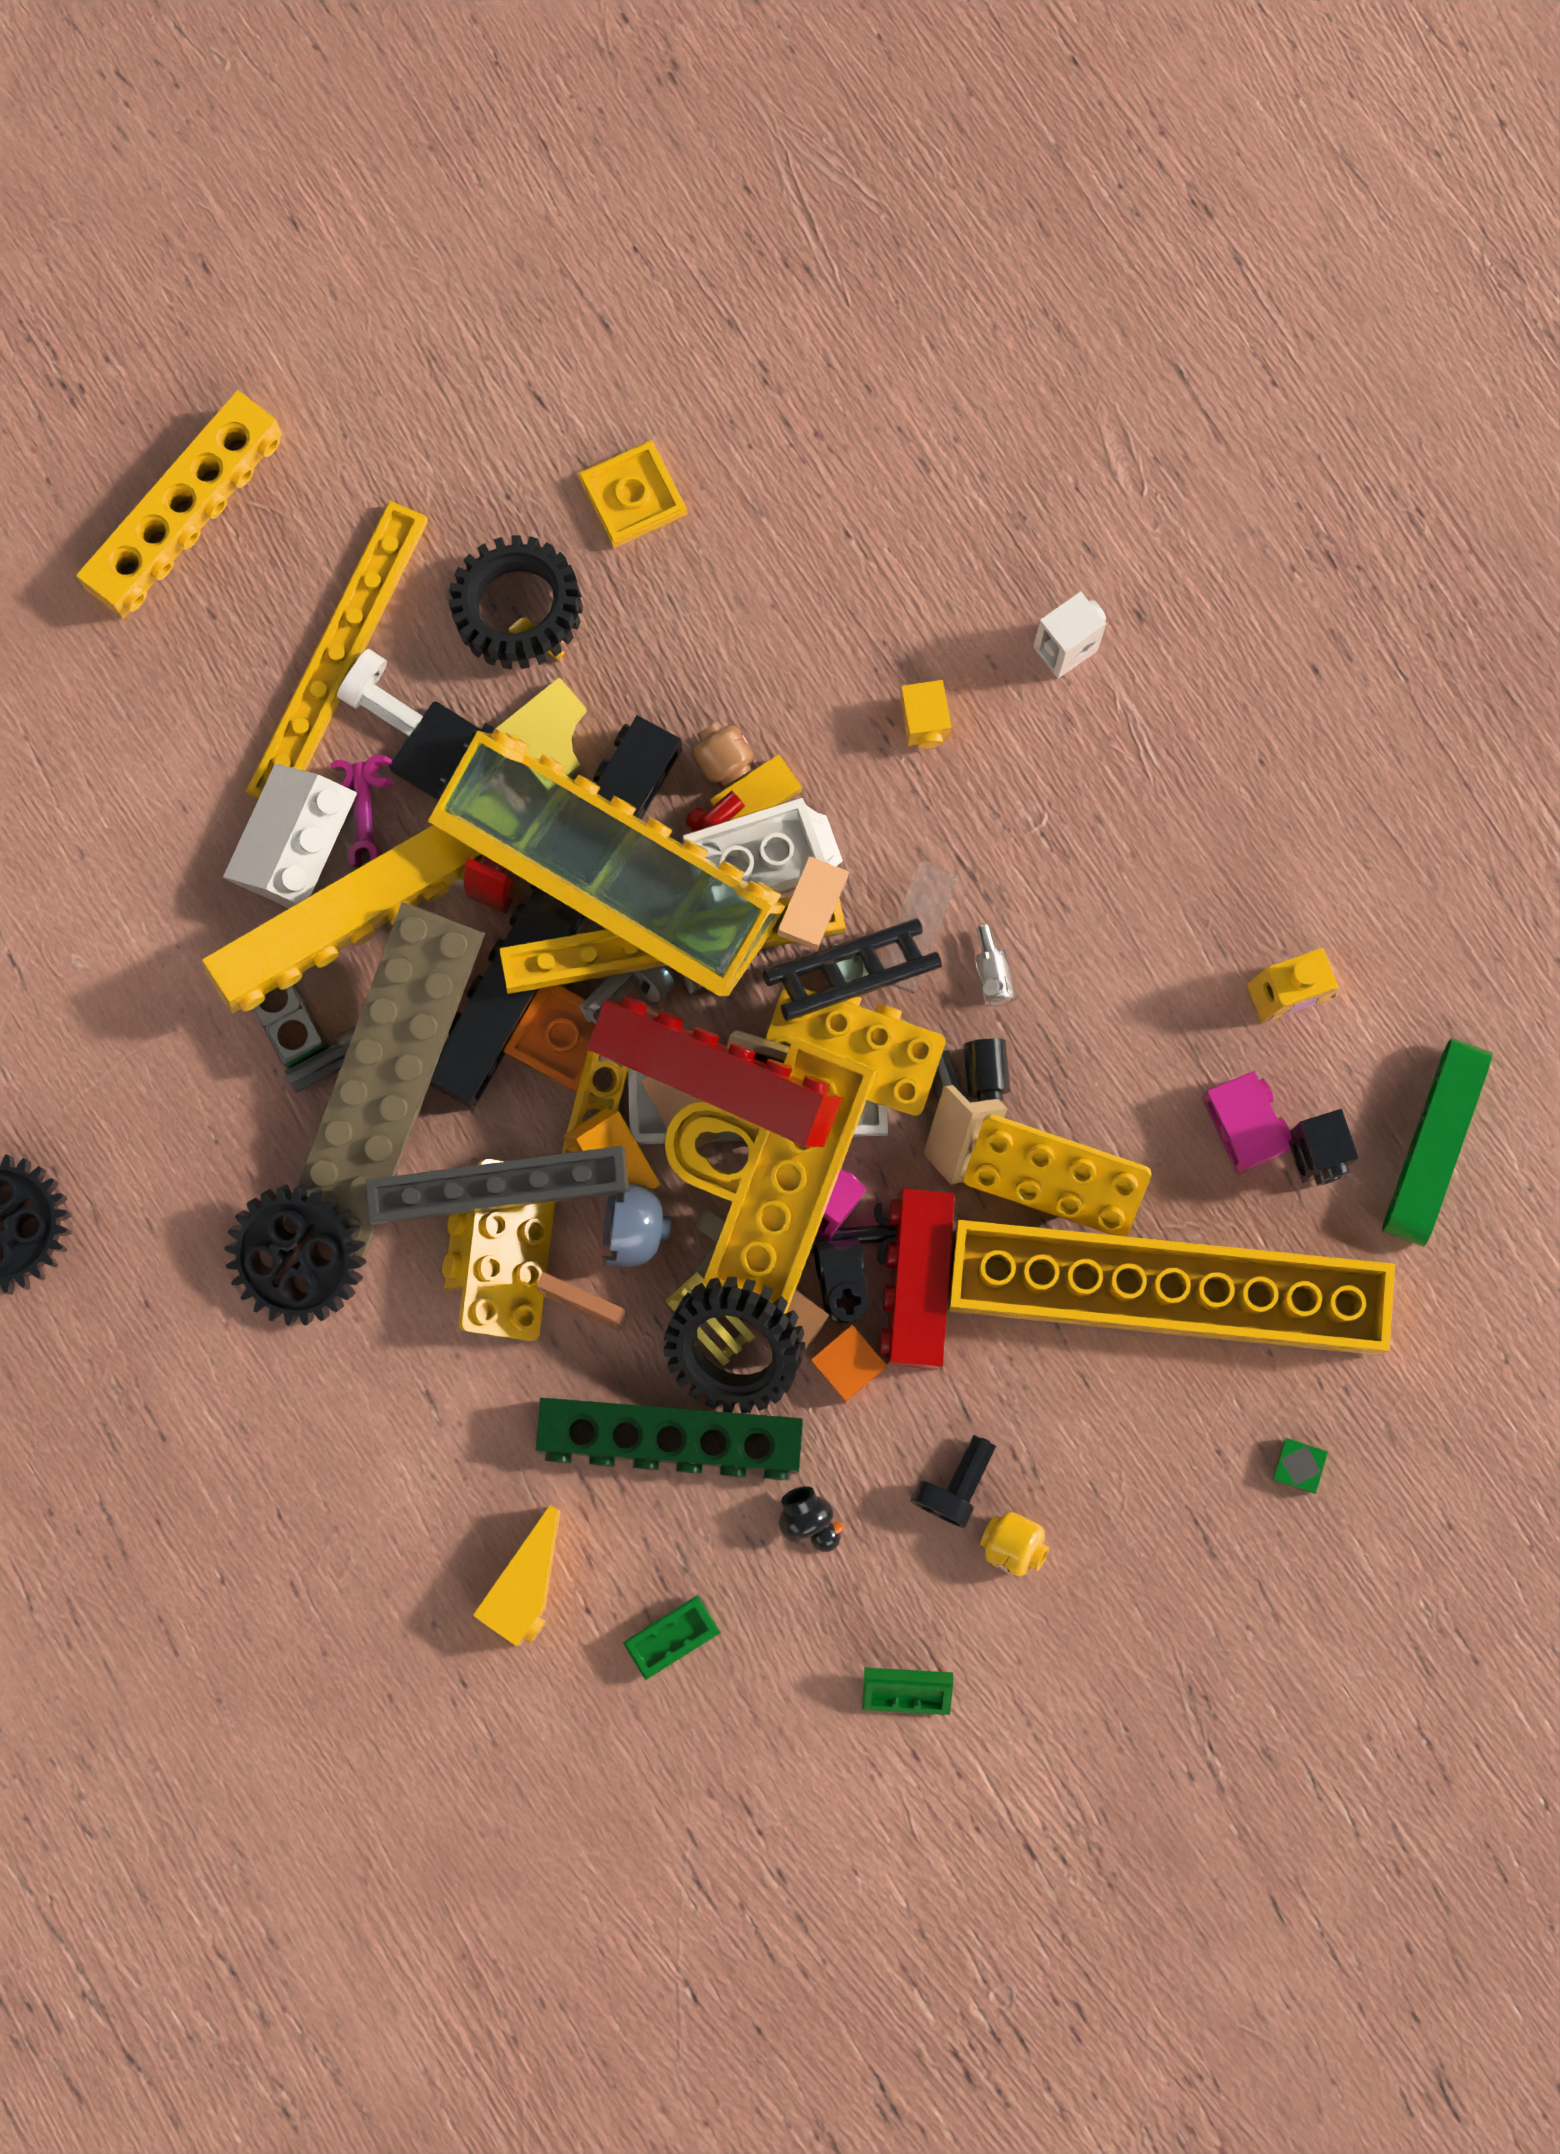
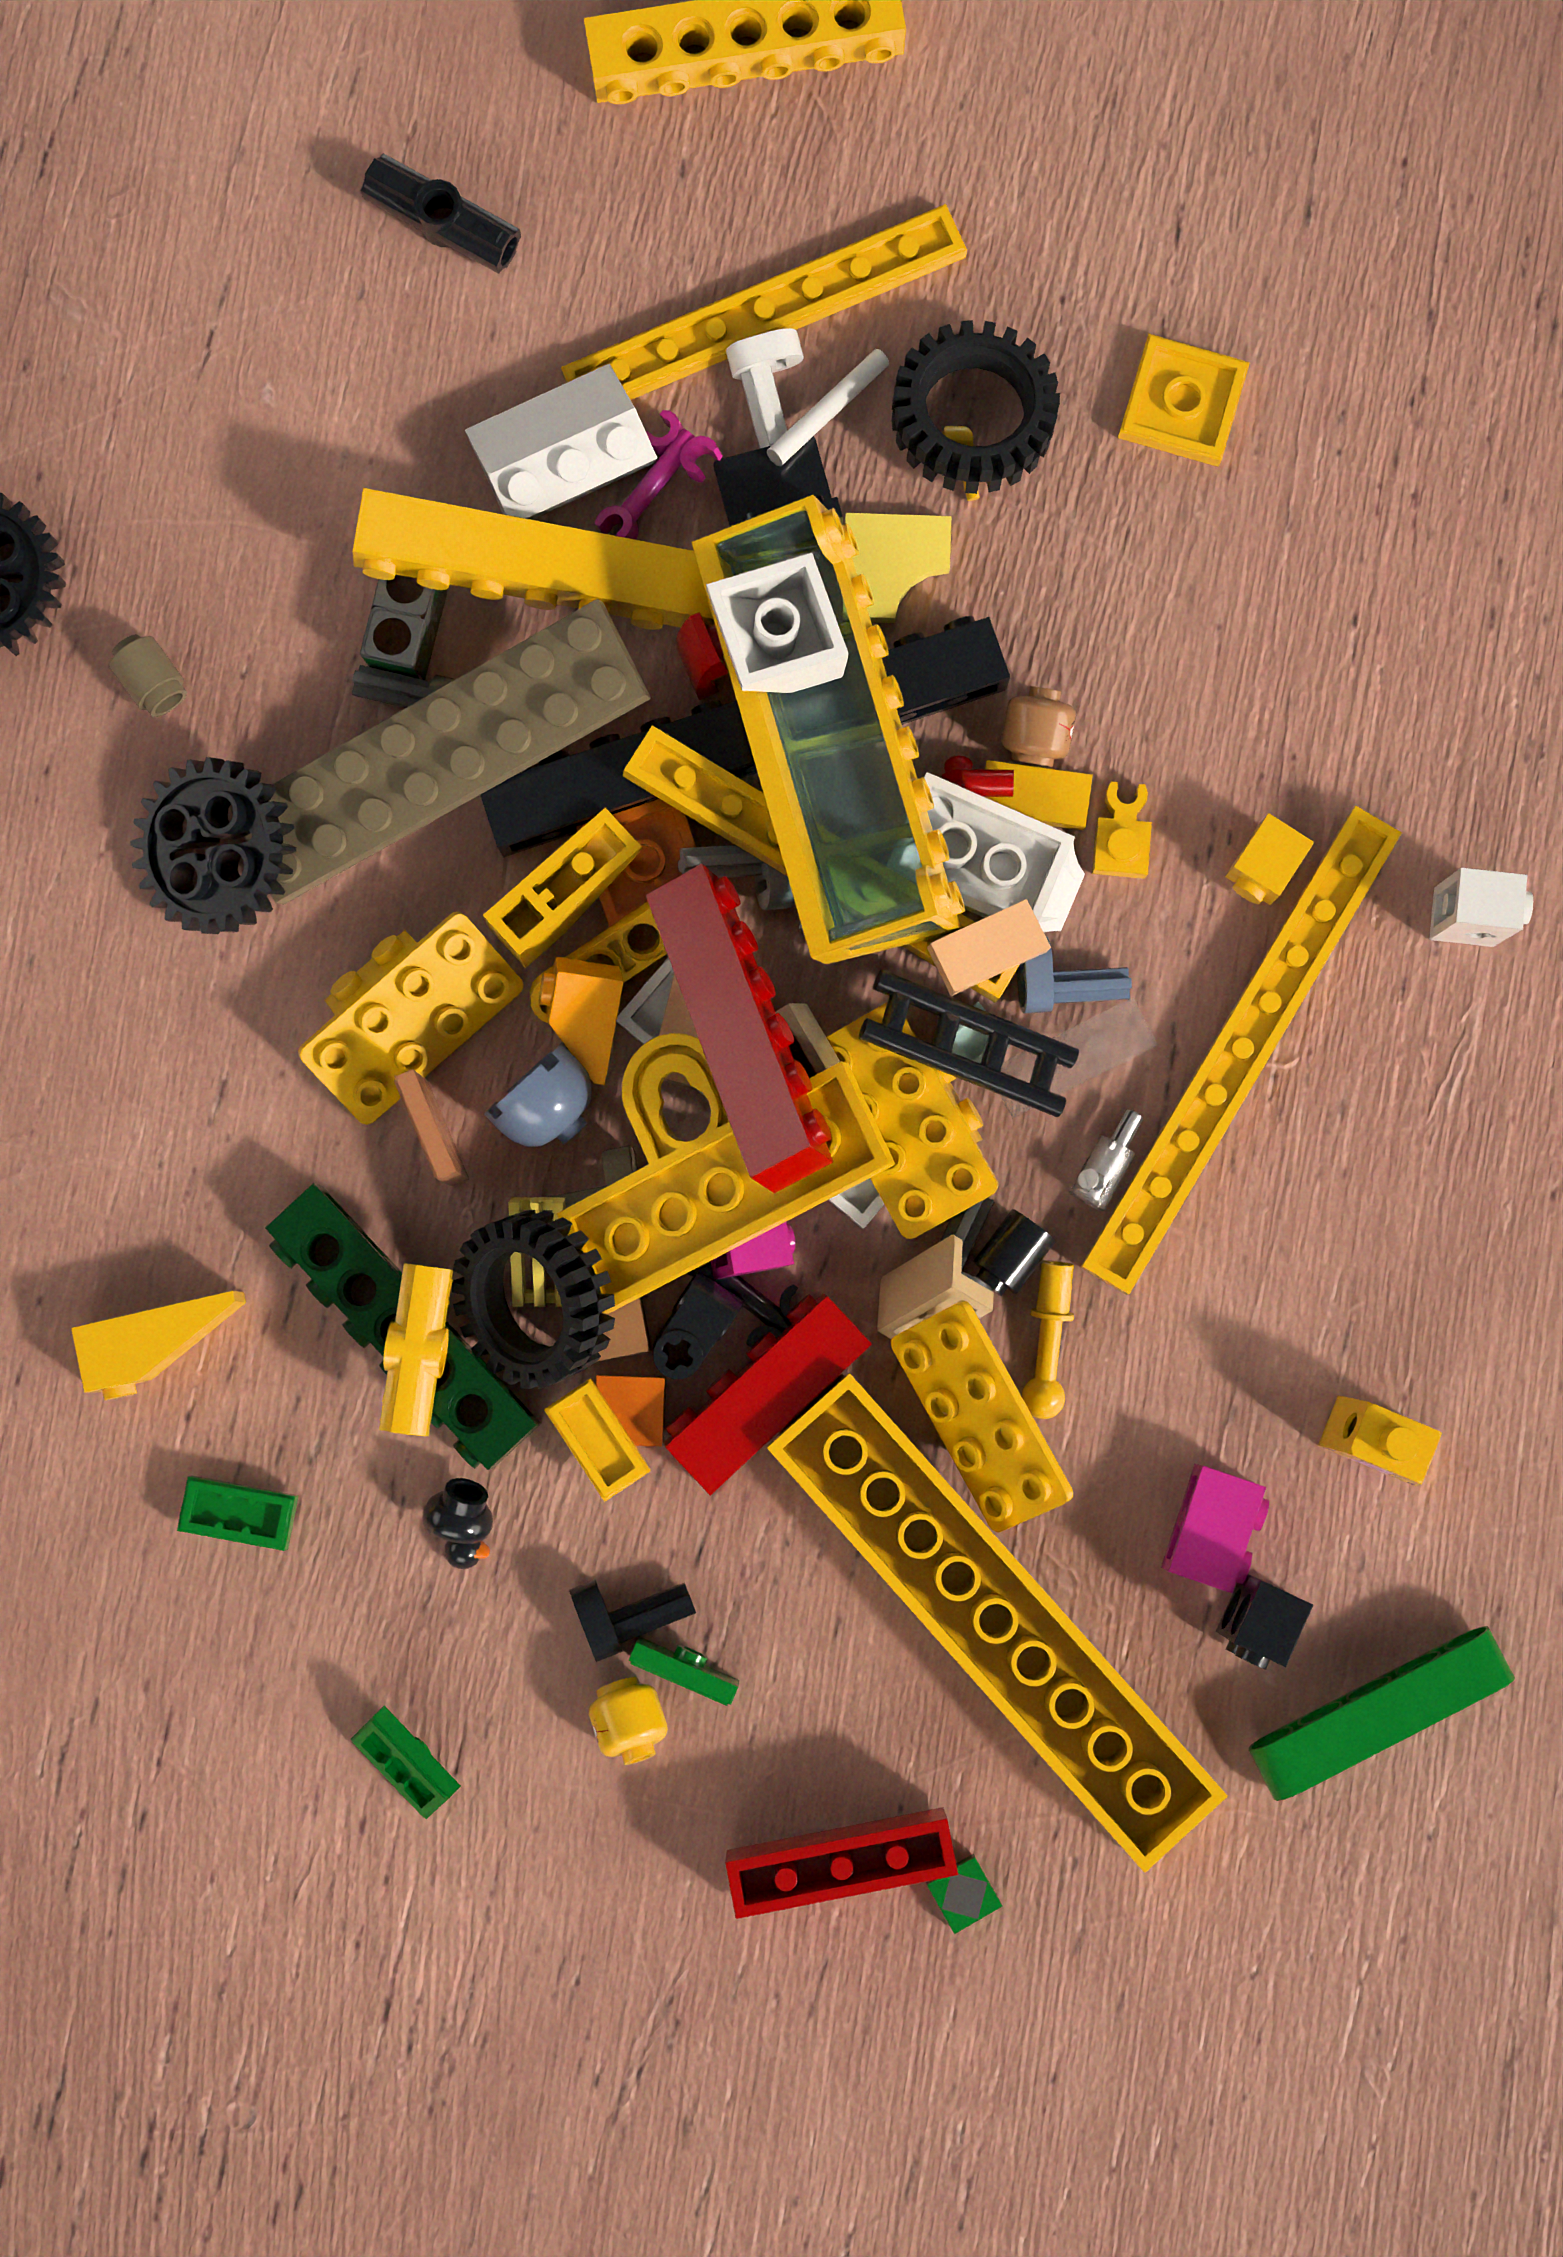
camera: 45 degrees right, 5 degrees up
dark grey plate [366,1146,629,1225] -> none
none -> dark tan brick [109,634,187,717]
none -> black piece [360,153,521,274]
none -> yellow piece [379,1263,453,1436]
none -> yellow slope [483,808,642,968]
none -> yellow tile [544,1378,651,1502]
none -> green plate [628,1637,740,1706]
none -> white slope [706,553,849,693]
none -> red brick [725,1807,958,1919]
none -> white bar [767,349,889,466]
none -> sand blue piece [1017,937,1132,1014]
none -> yellow pin [1021,1260,1074,1419]
none -> yellow plate [1080,806,1402,1295]
none -> yellow plate [1092,781,1152,879]

